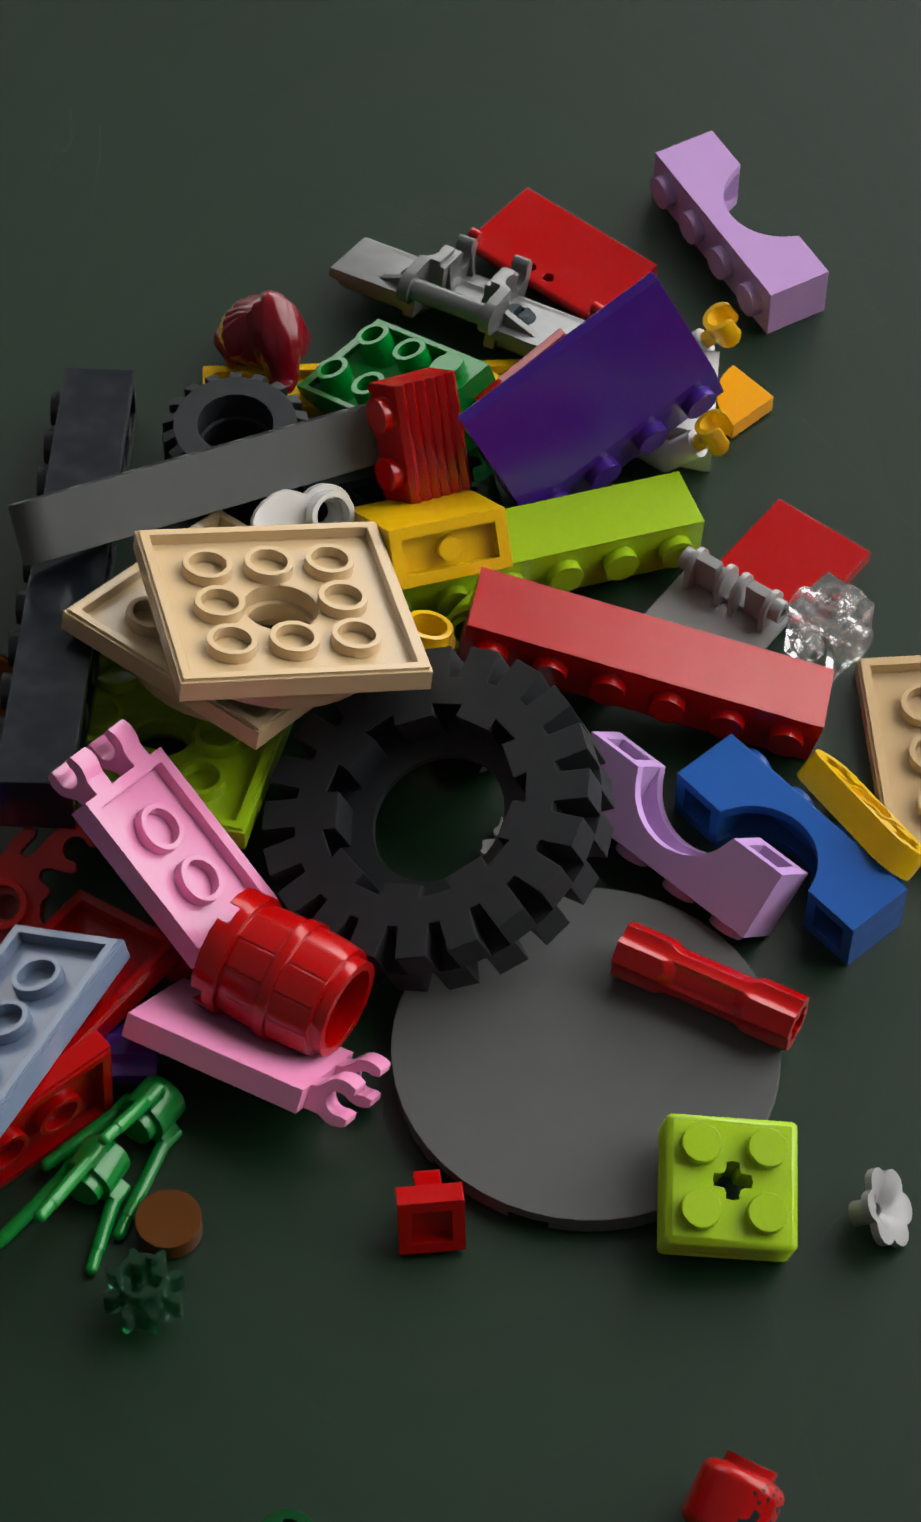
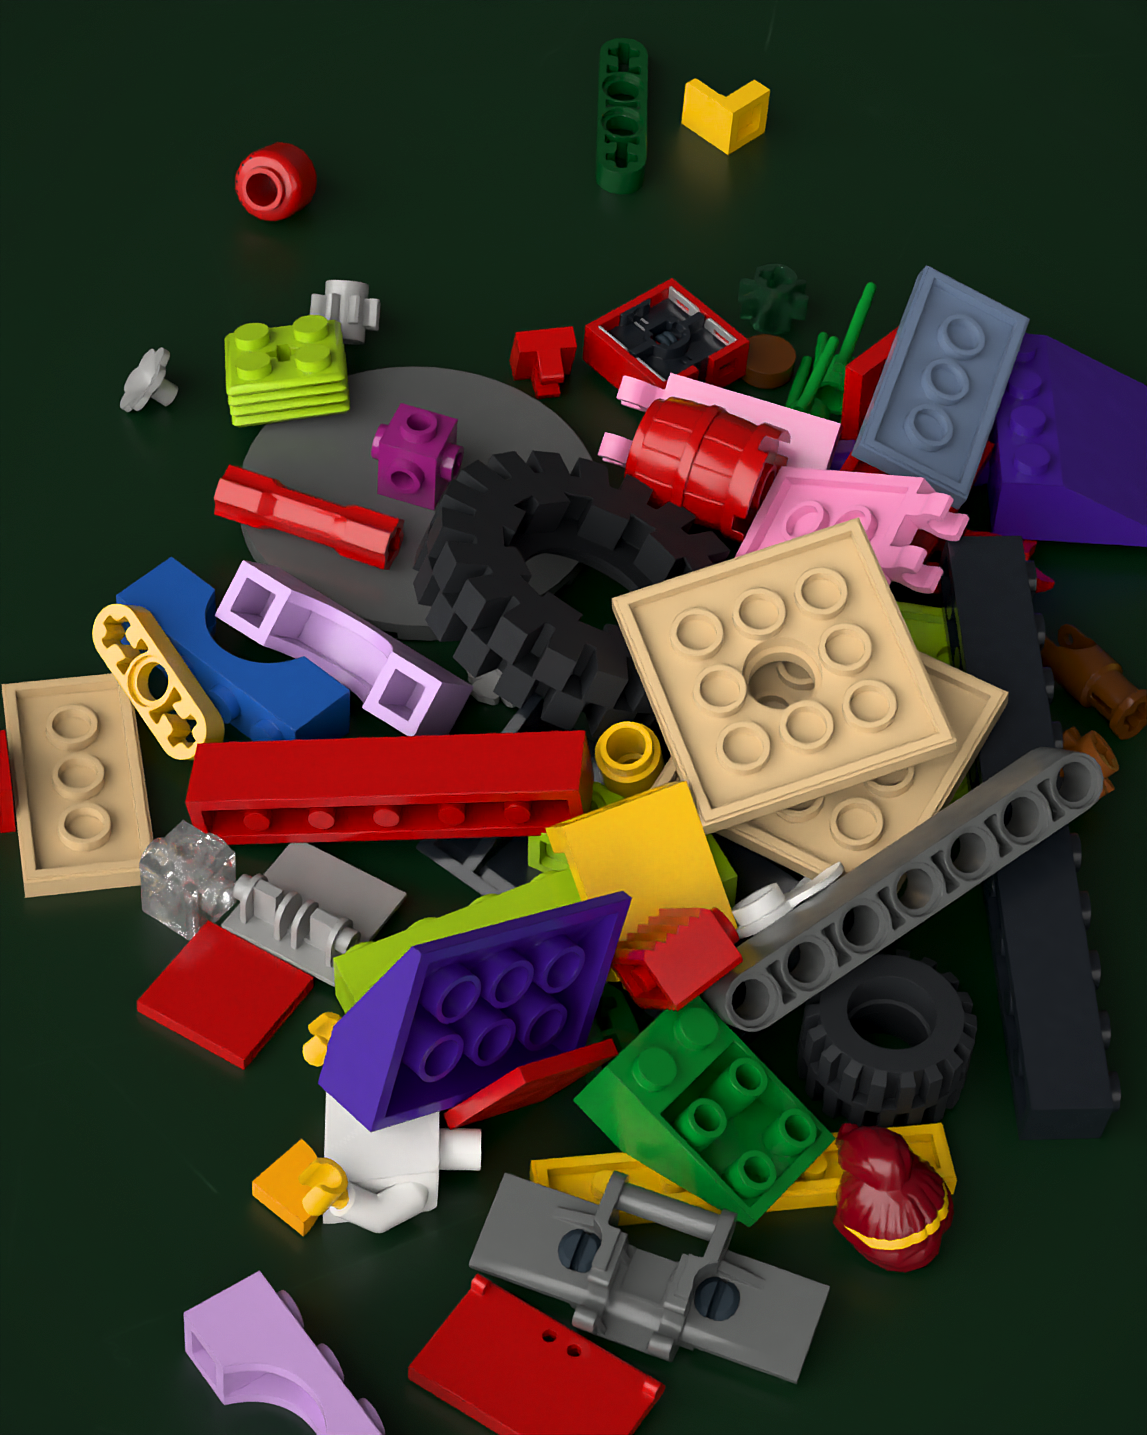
camera: 170 degrees right, 5 degrees down
none -> light grey gear [310,280,381,345]
none -> magenta brick [371,403,464,510]
none -> piece [583,278,750,390]

